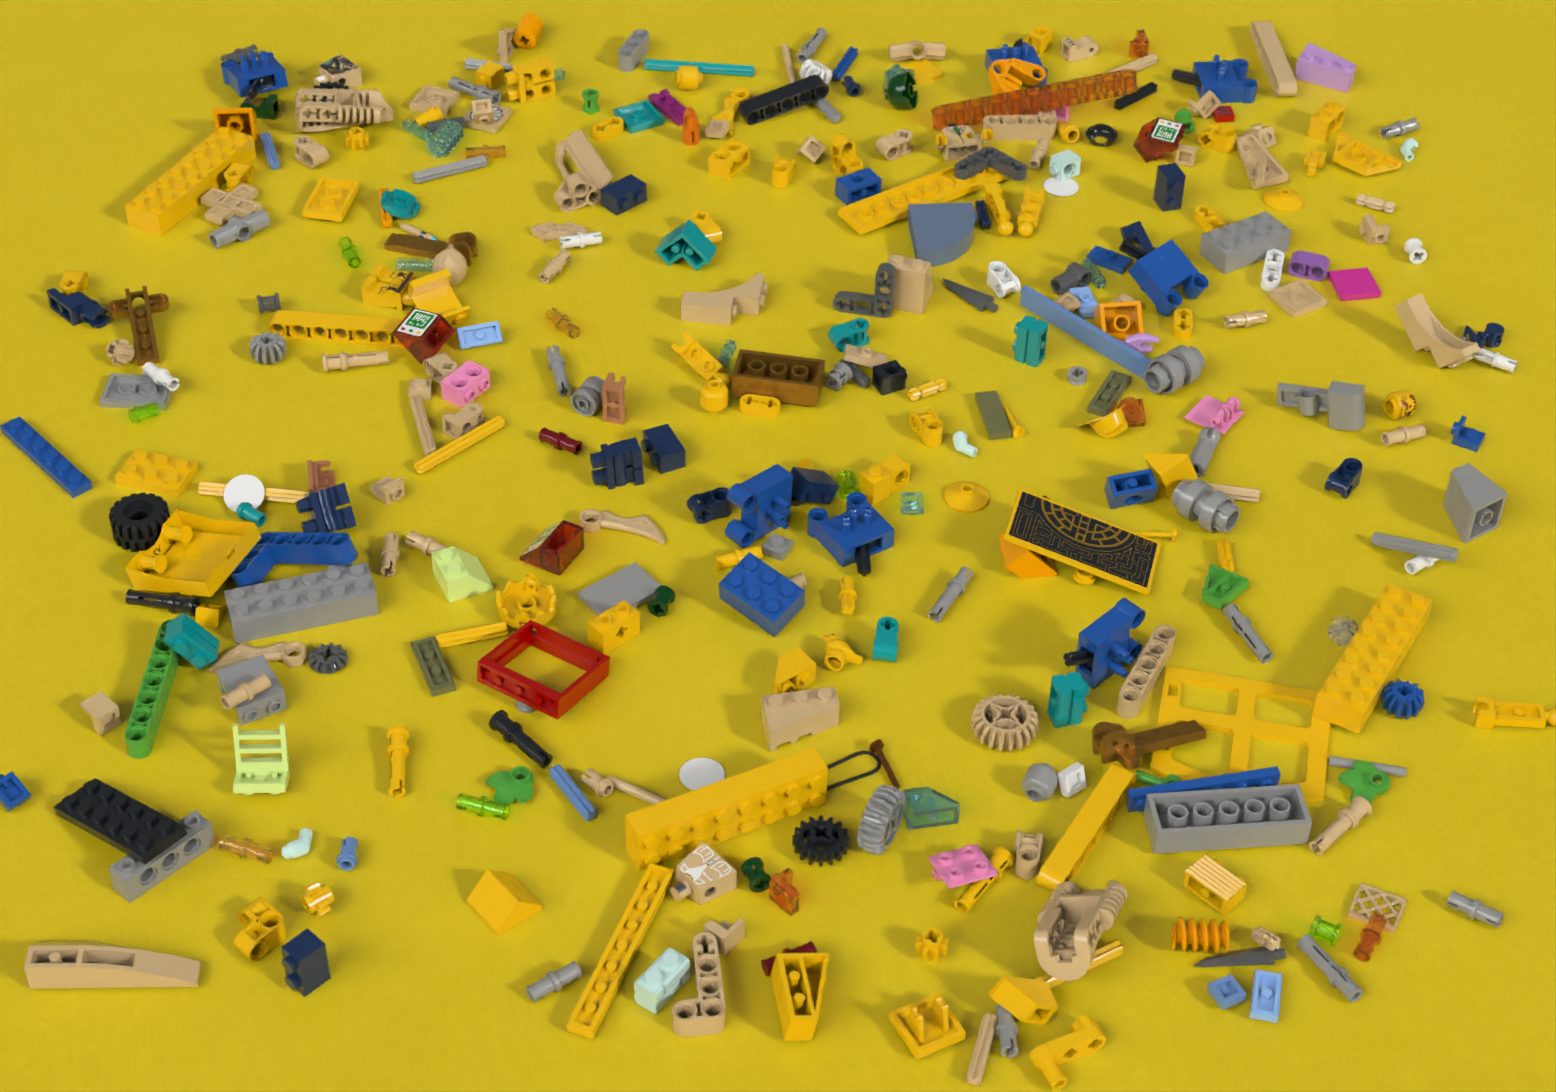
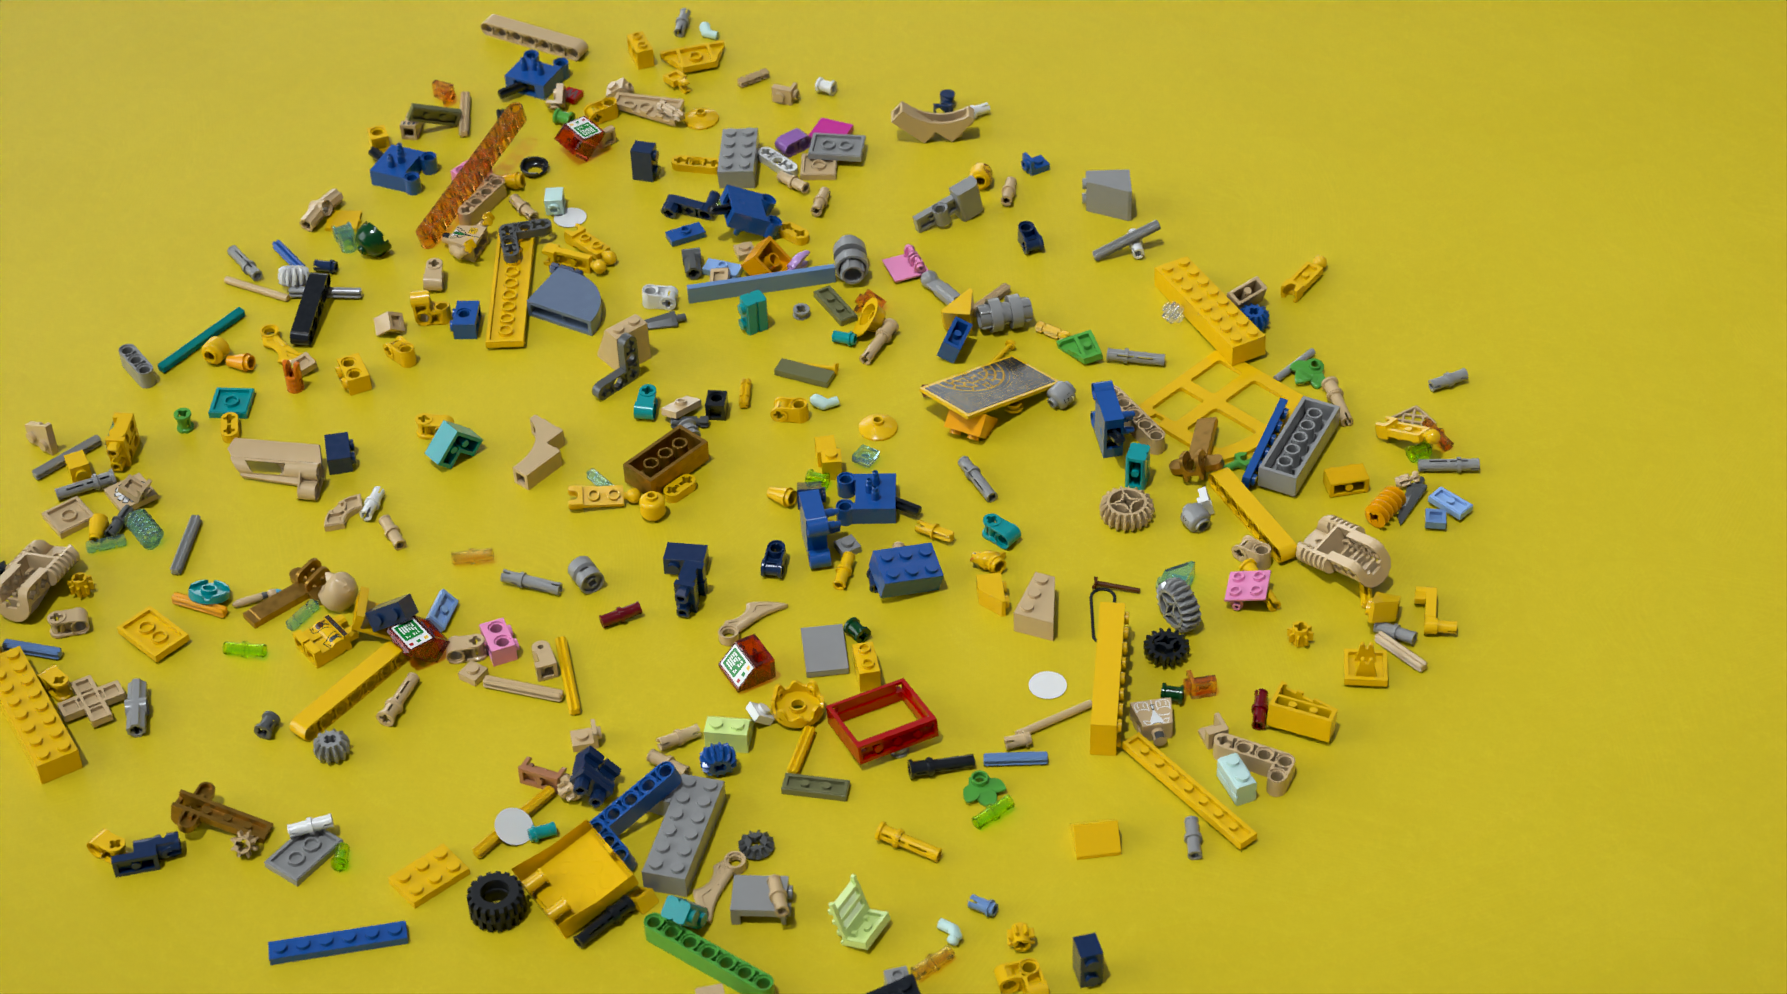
camera: 55 degrees left, 0 degrees up
clear yellow pin [465,145,506,160] -> none
light orange piece [513,12,543,49] -> none
nougat hinge [602,372,627,425] -> none
magenta plate [649,89,687,126] -> none
light orange connector [988,58,1046,114] -> none
clear light blue axle [1081,258,1106,289] -> none
lavender wedge [1295,42,1357,93] -> none
none -> light orange cone [225,353,256,372]
none -> dark blue brick [365,593,419,632]
none -> olive tile [407,103,462,126]
none -> blue gear [699,742,737,777]
none -> white plate [746,702,775,726]
none -> tan pin [776,170,810,194]
none -> light grey tile [808,133,866,162]
none -> teal pin [832,330,857,346]
none -> tan pin [859,318,899,365]
none -> light grey head [1047,381,1076,410]
none -> tan brick [1227,276,1267,309]
none -> yellow plate [1375,416,1441,445]

